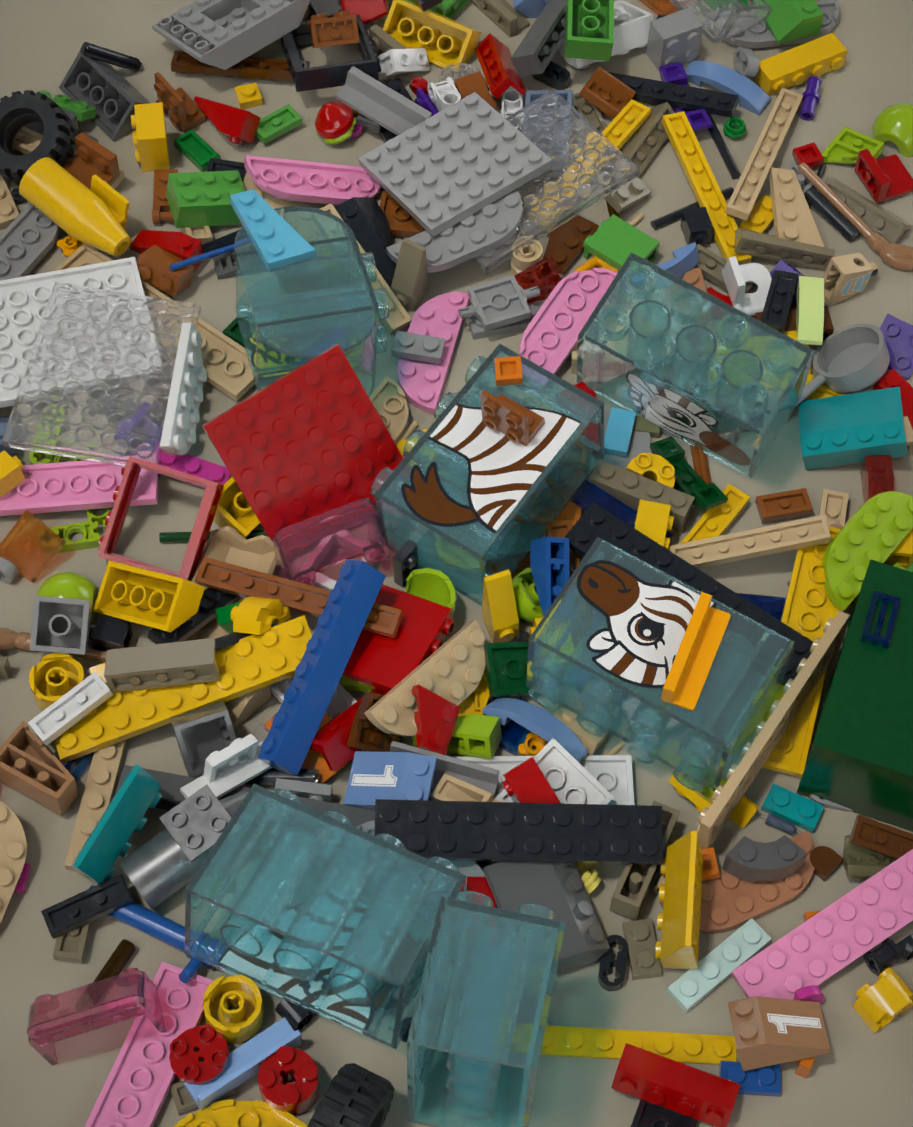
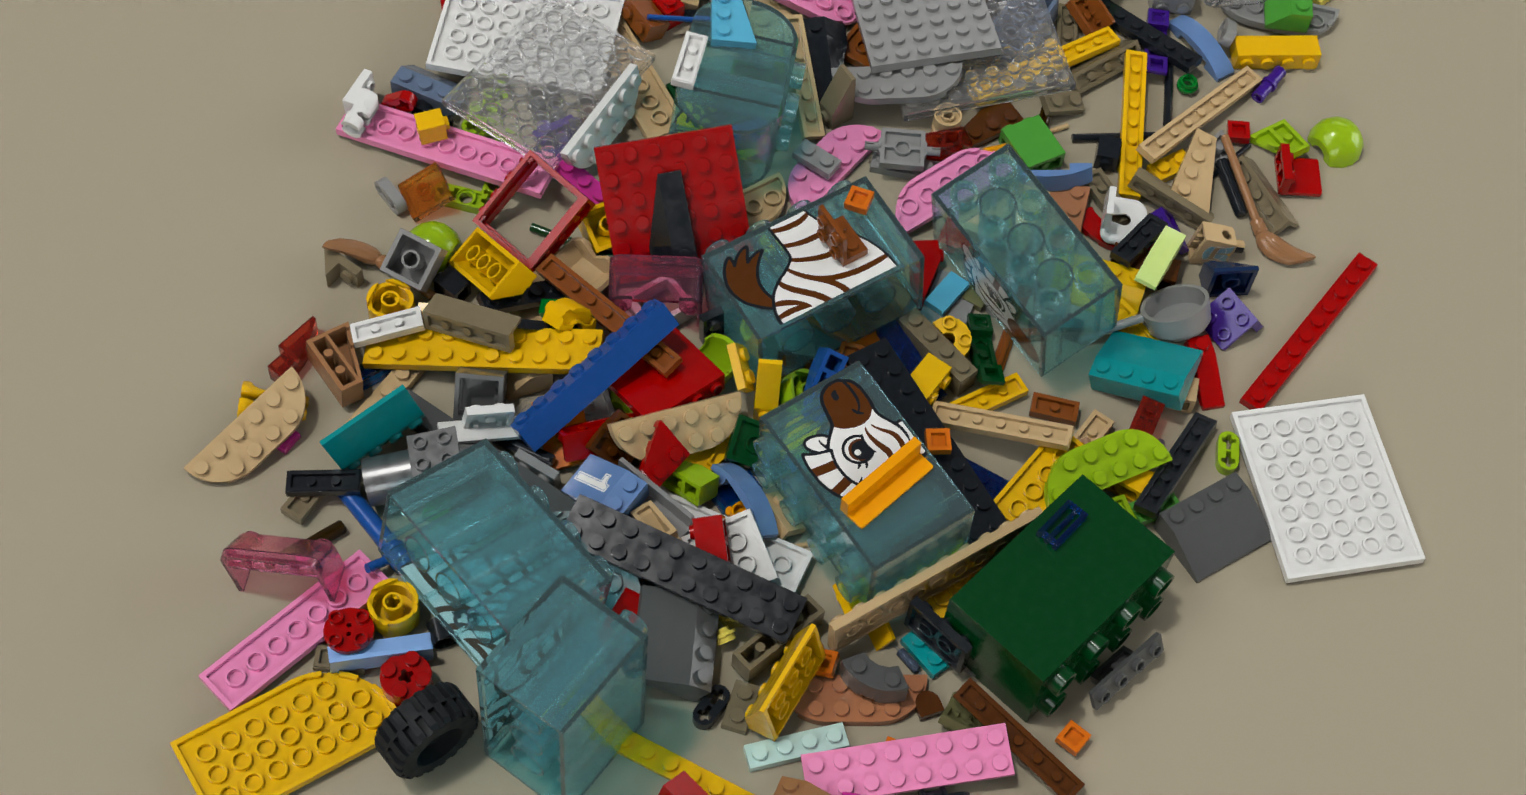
camera: 20 degrees right, 0 degrees up
none -> black wedge [649,169,699,270]
none -> white tile [670,31,709,90]
none -> yellow plate [726,342,755,393]
none -> black plate [904,596,973,674]
none -> orange plate [924,428,952,455]
none -> dark blue slope [1199,261,1259,297]

